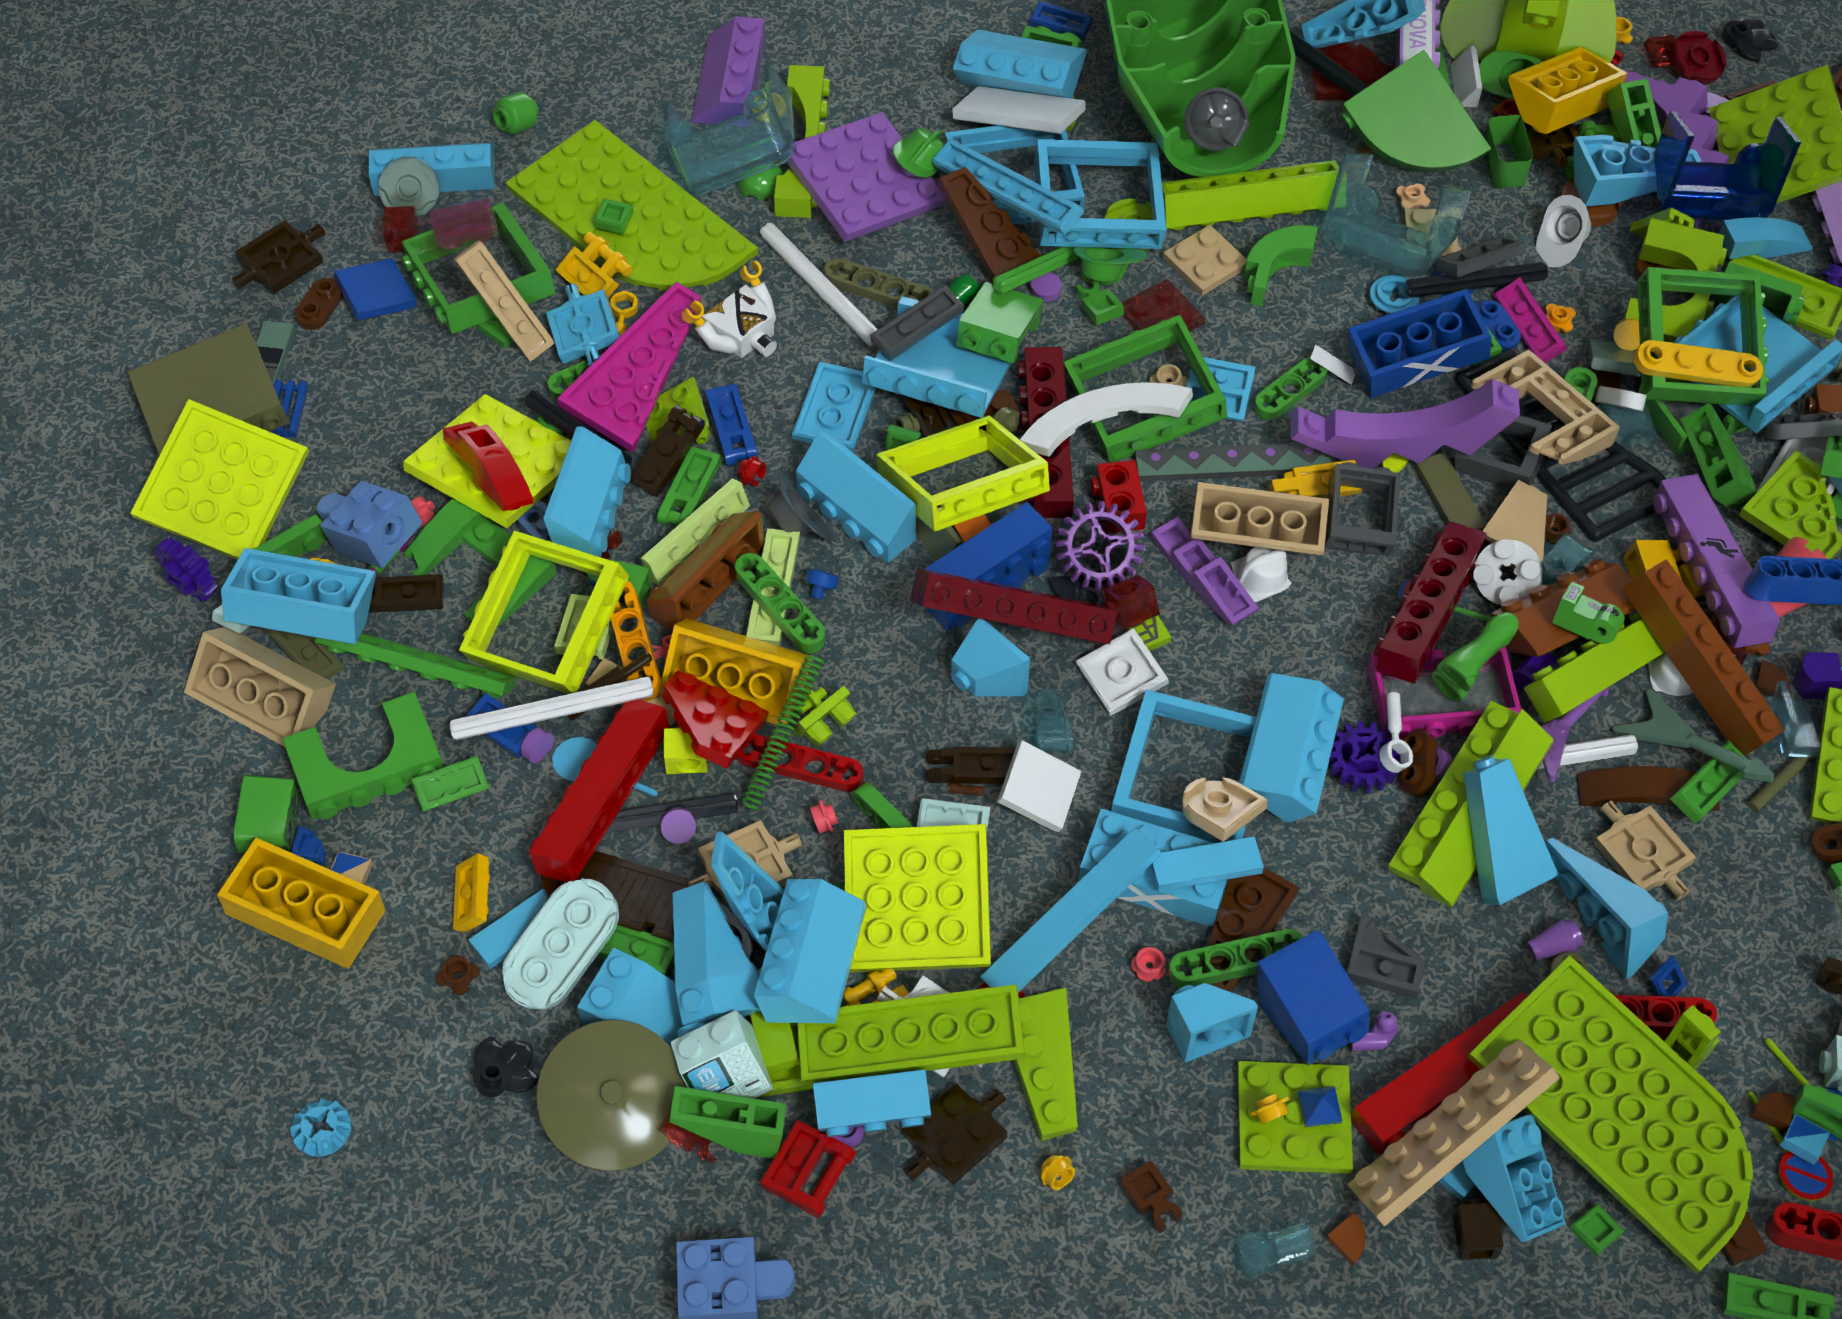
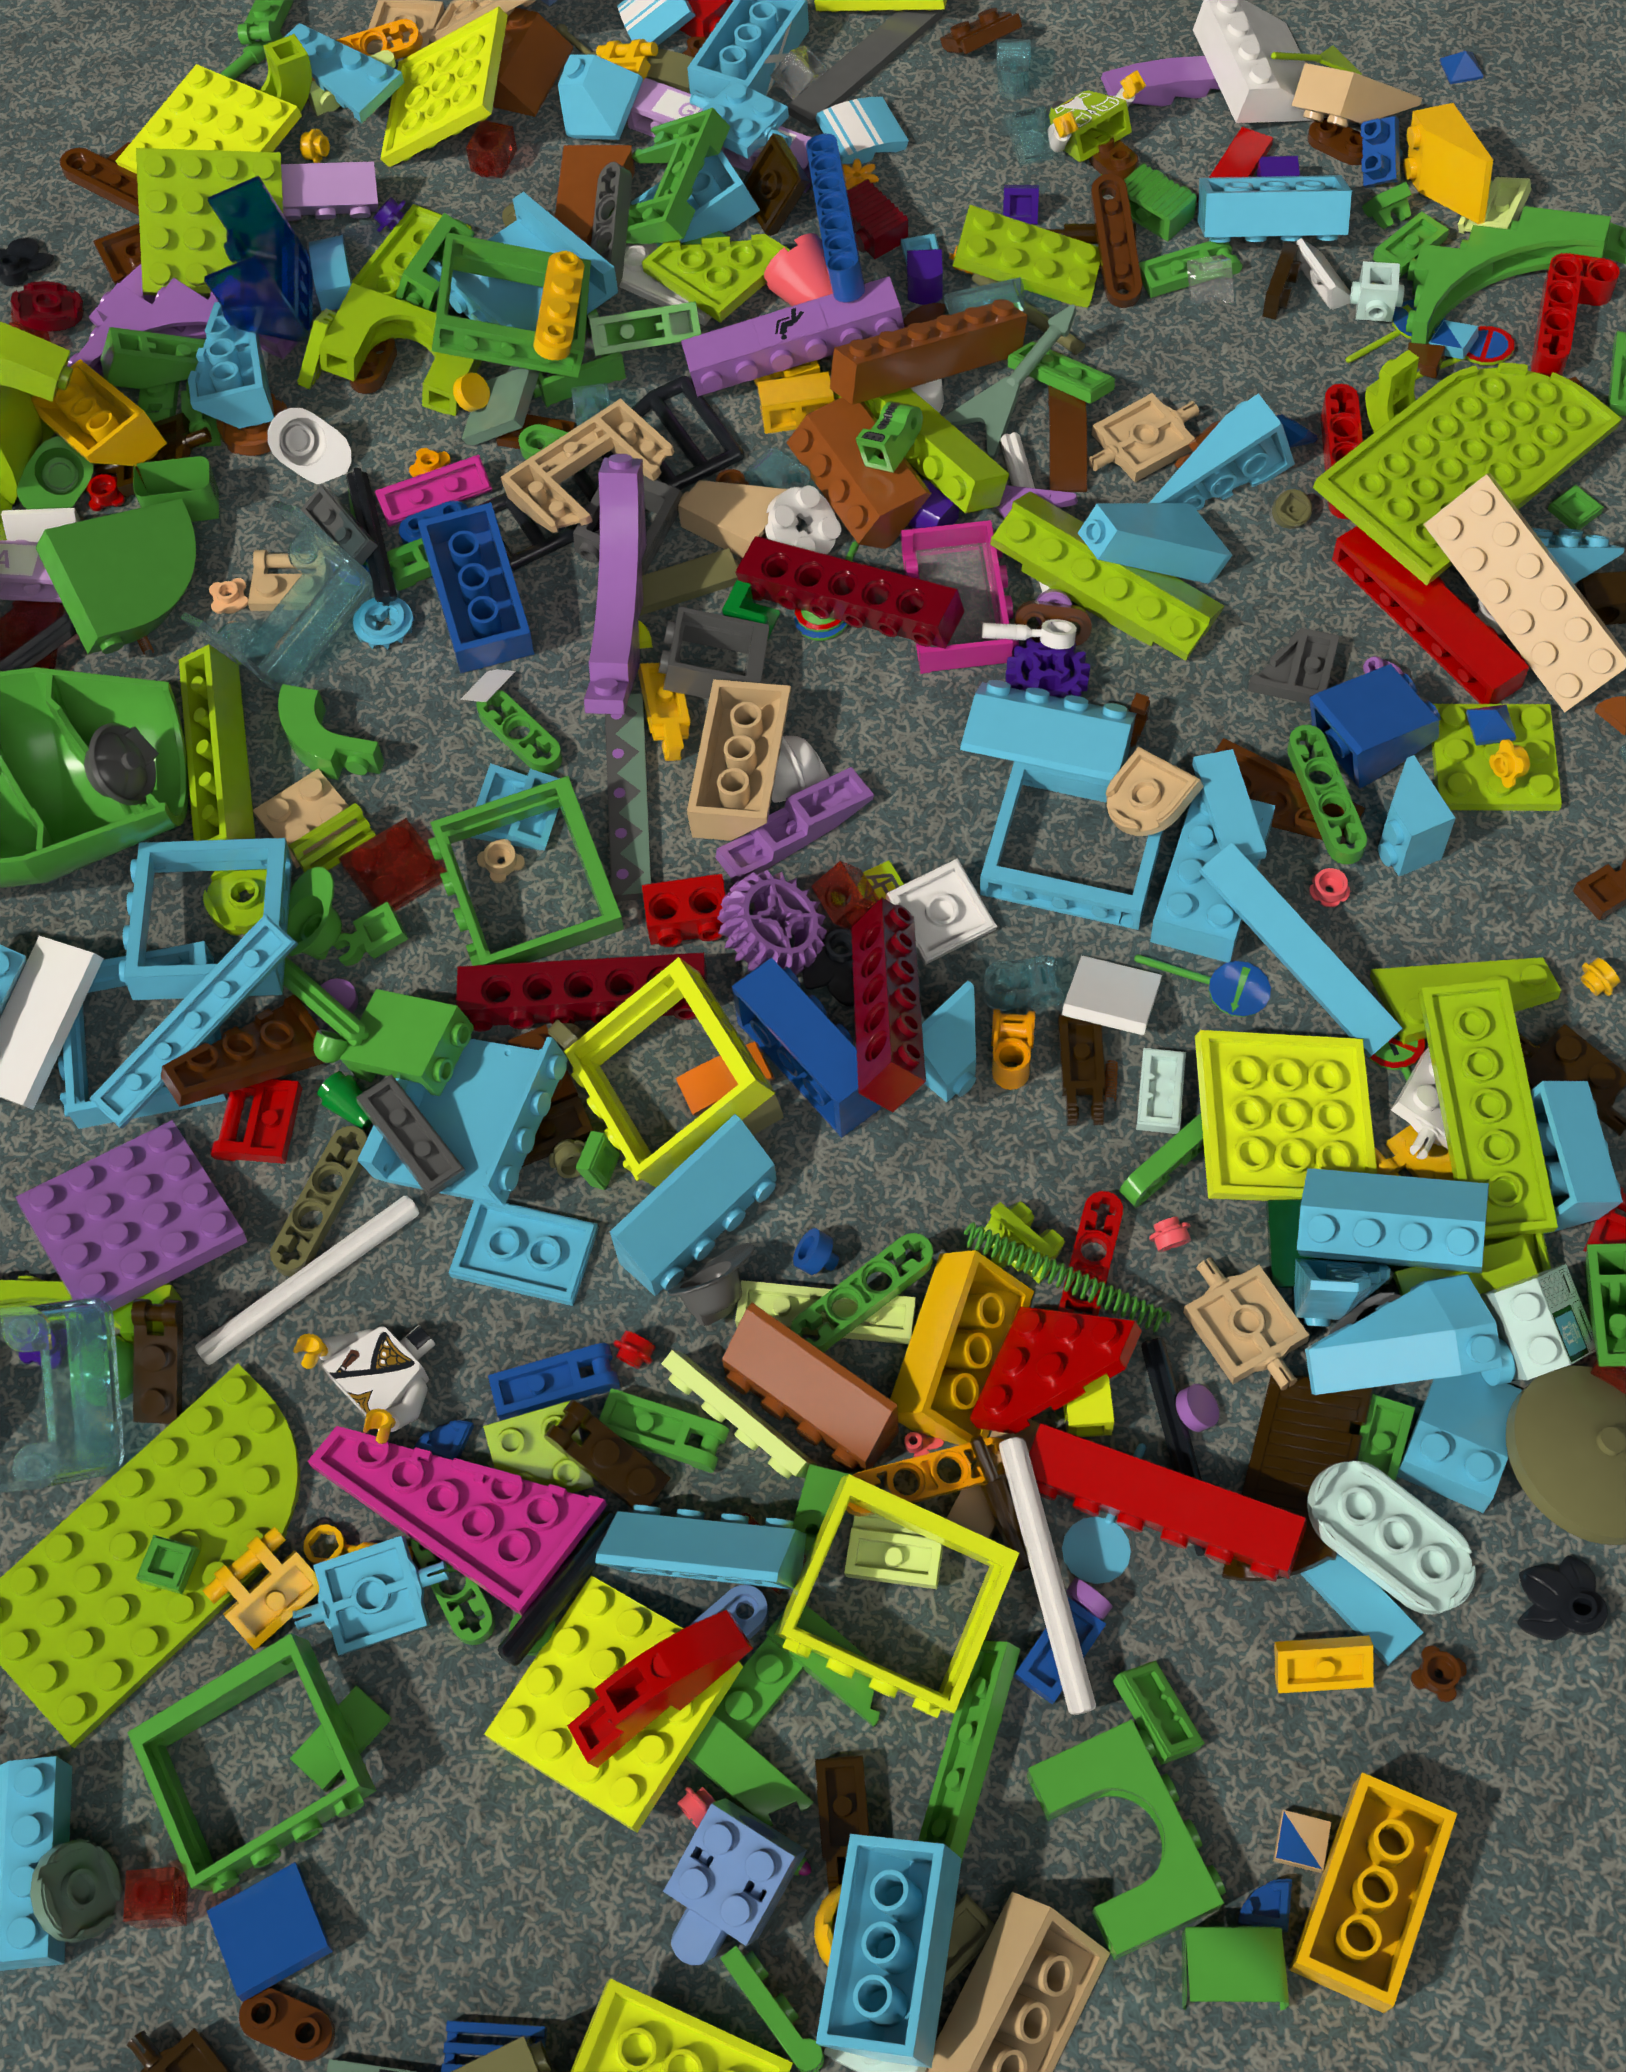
camera: 85 degrees left, 5 degrees up
clear pink bracket [429,197,499,250] -> none
tan plate [454,240,555,362] -> none
bright green piece [892,127,945,178] -> none
white tile [1020,382,1193,457] -> none
bright green piece [1432,612,1518,703] -> none
medium lavender cone [1526,919,1584,962] -> none
white beam [1595,386,1647,411] -> none
none -> dark brown plate [131,1299,183,1424]
none -> red plate [210,1079,302,1164]
none -> lime tile [288,803,378,872]
none -> bright green hinge [313,1030,349,1063]
none -> blue tile [413,1420,474,1460]
none -> green panel [722,580,780,641]
none -> light orange piece [991,1009,1035,1090]
none -> reddish brown tile [1129,692,1150,747]
none -> blue piece [1134,954,1271,1017]

